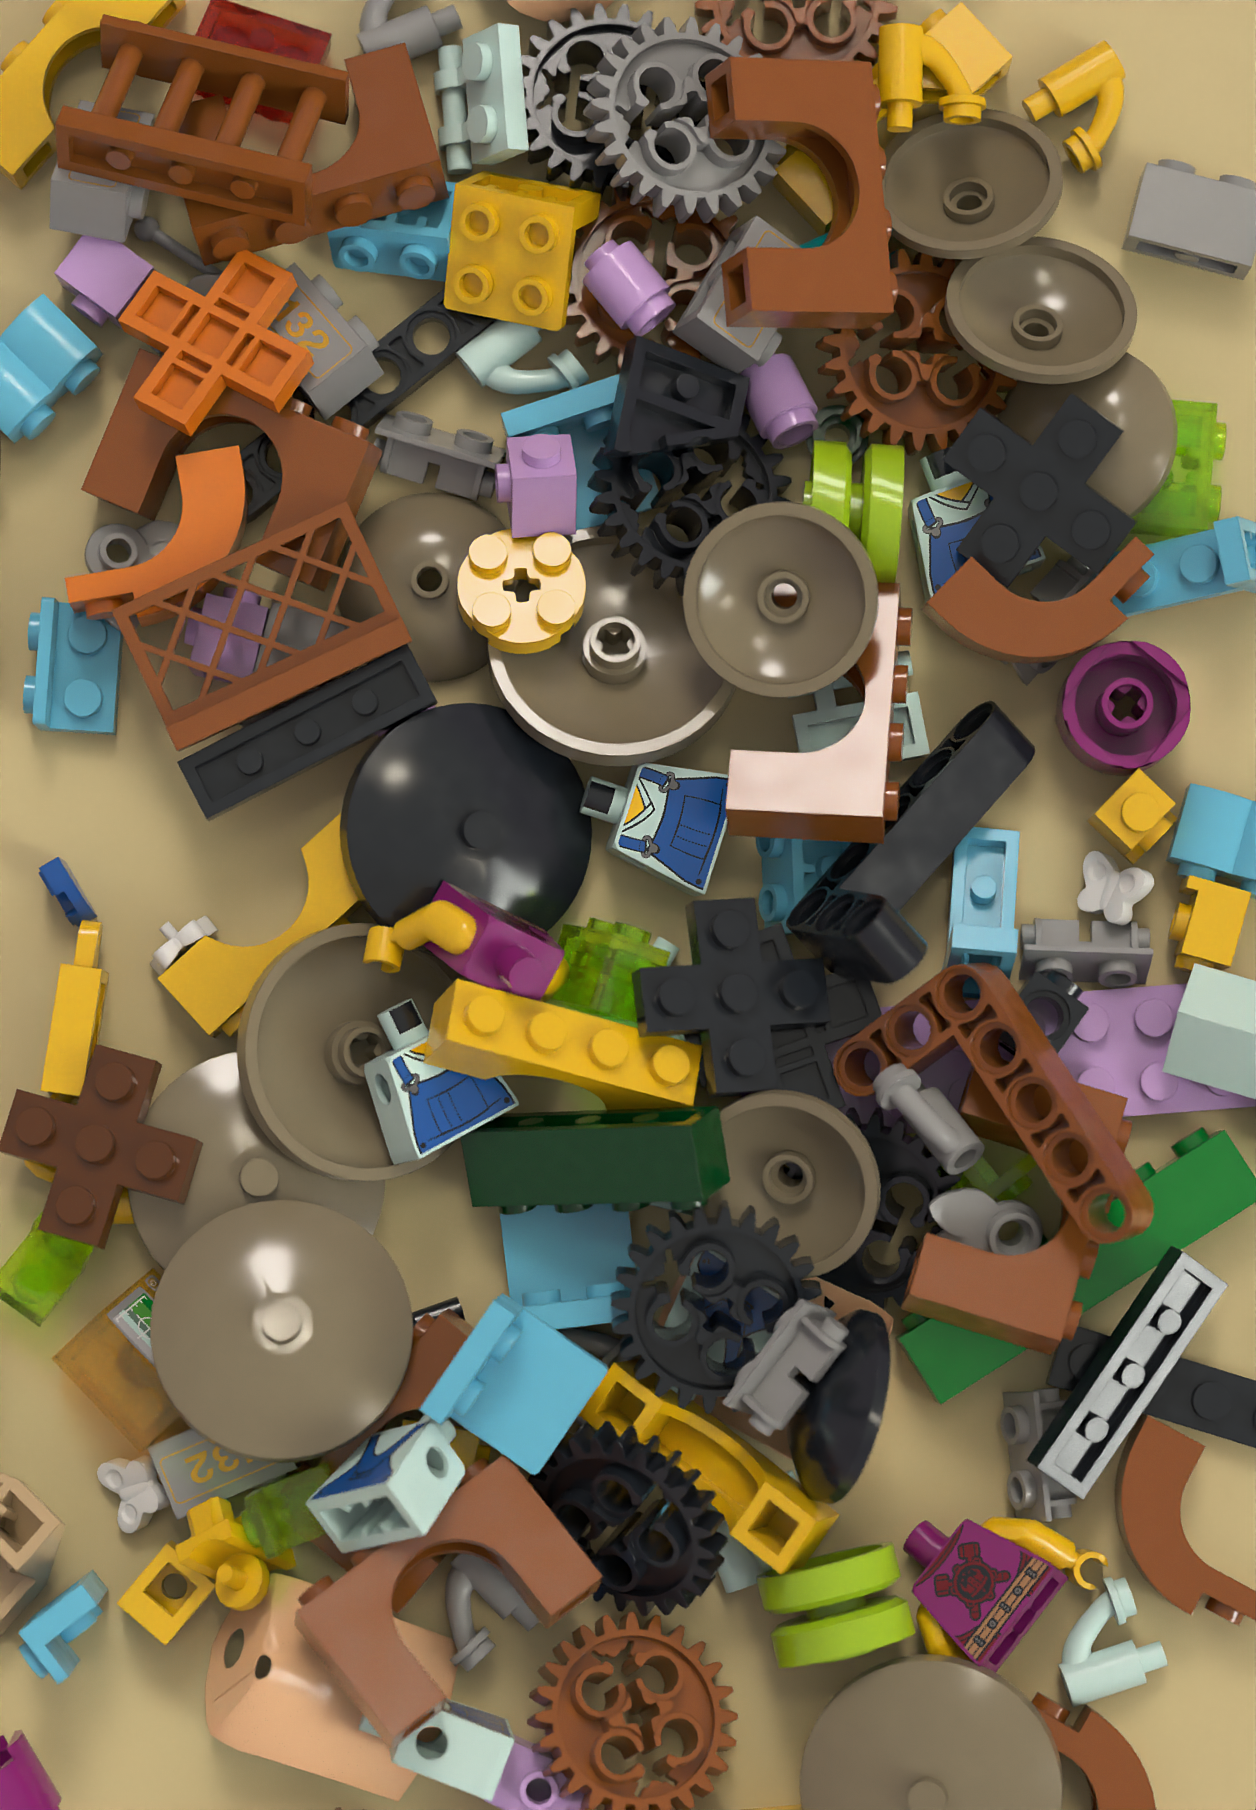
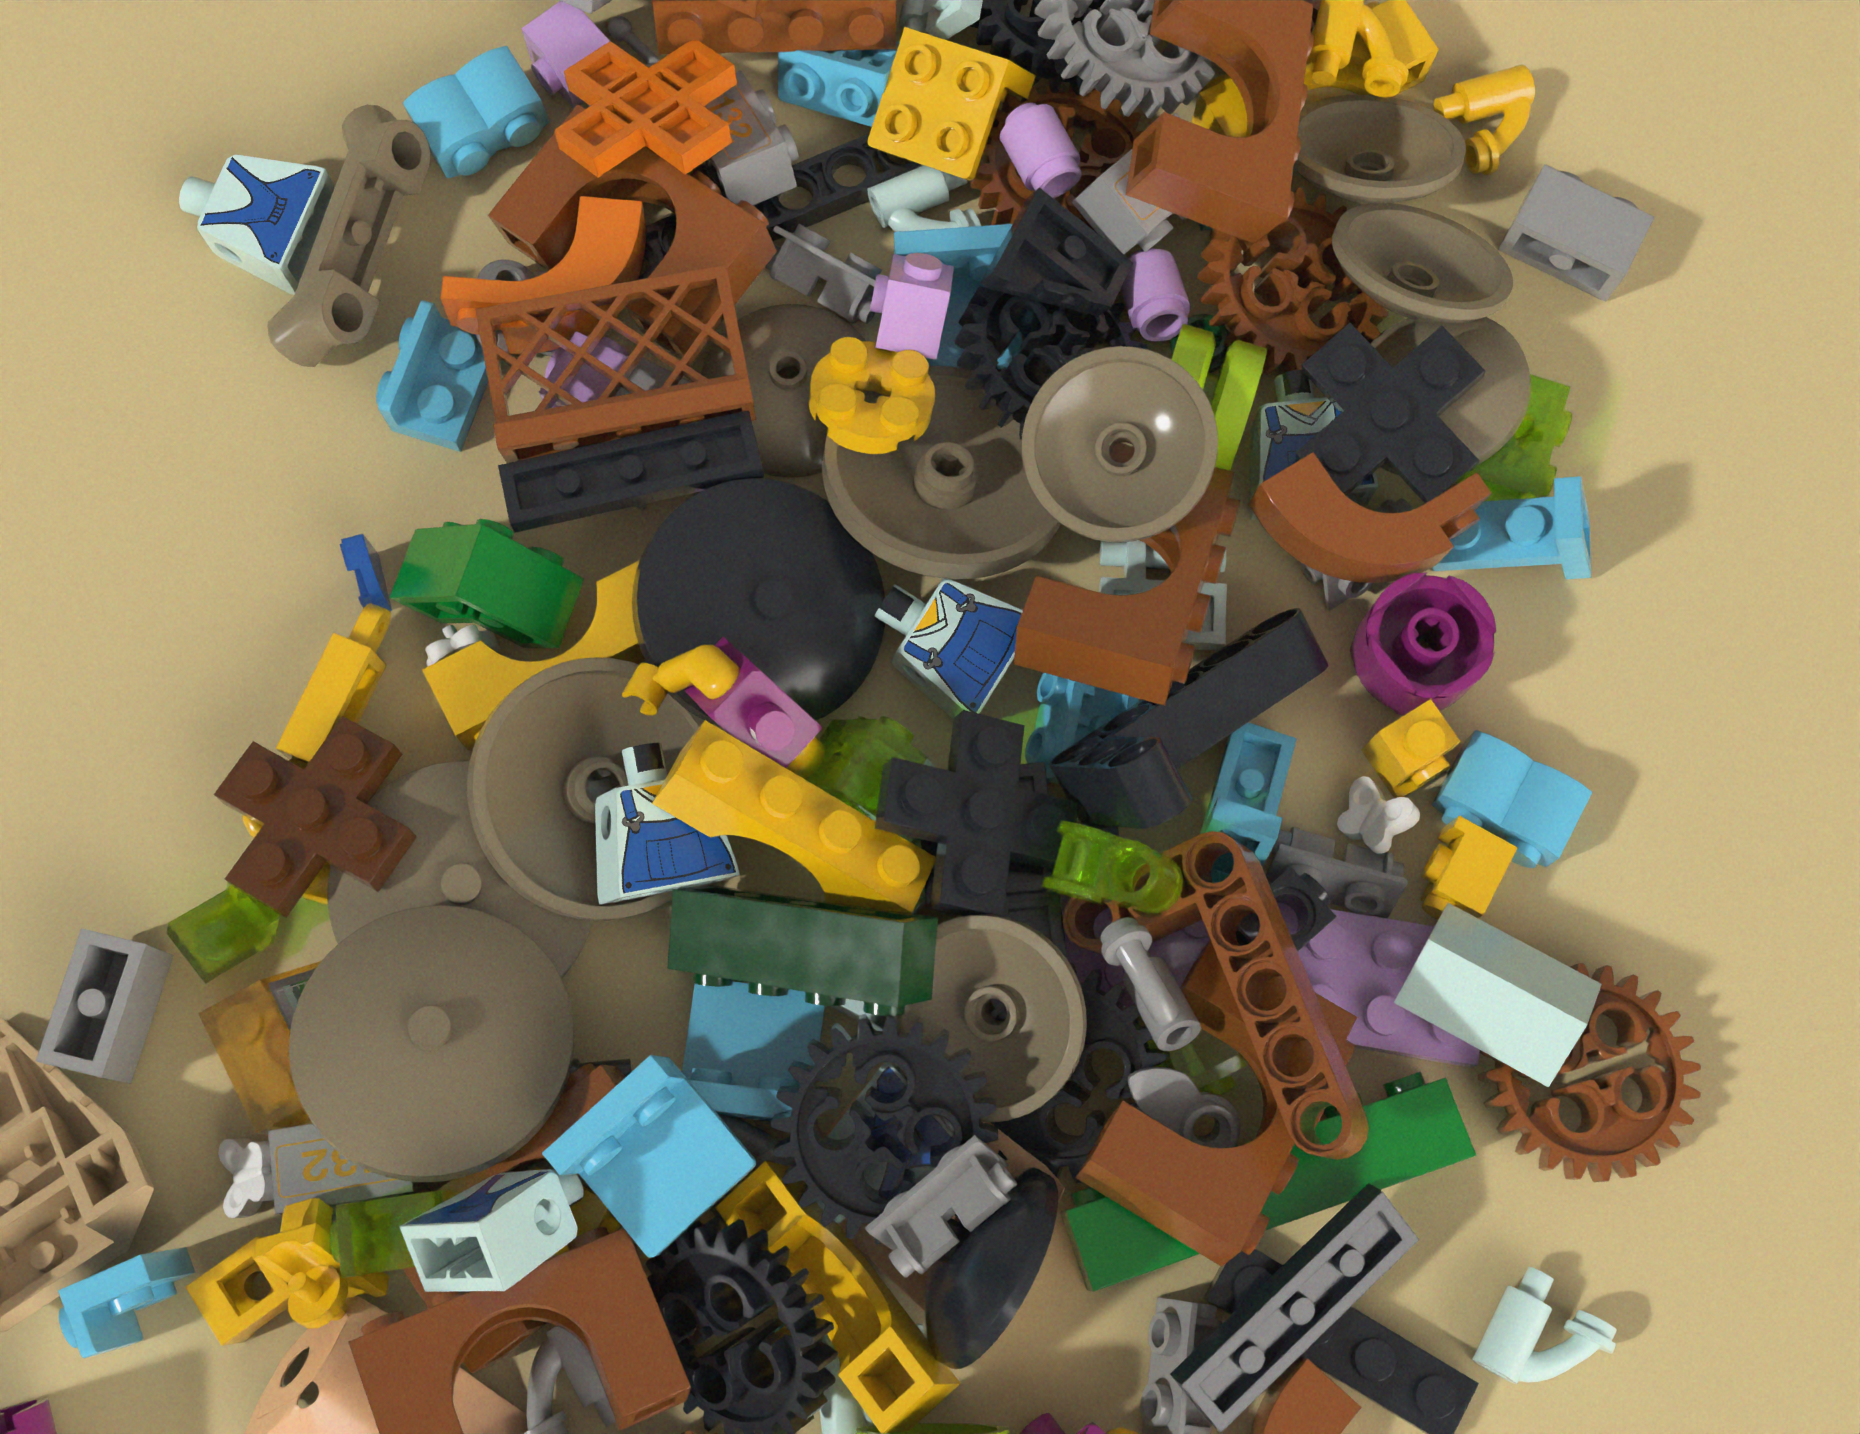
camera: 10 degrees right, 10 degrees down
none -> green brick [389,519,584,648]
none -> clear neon green piece [1041,821,1183,913]

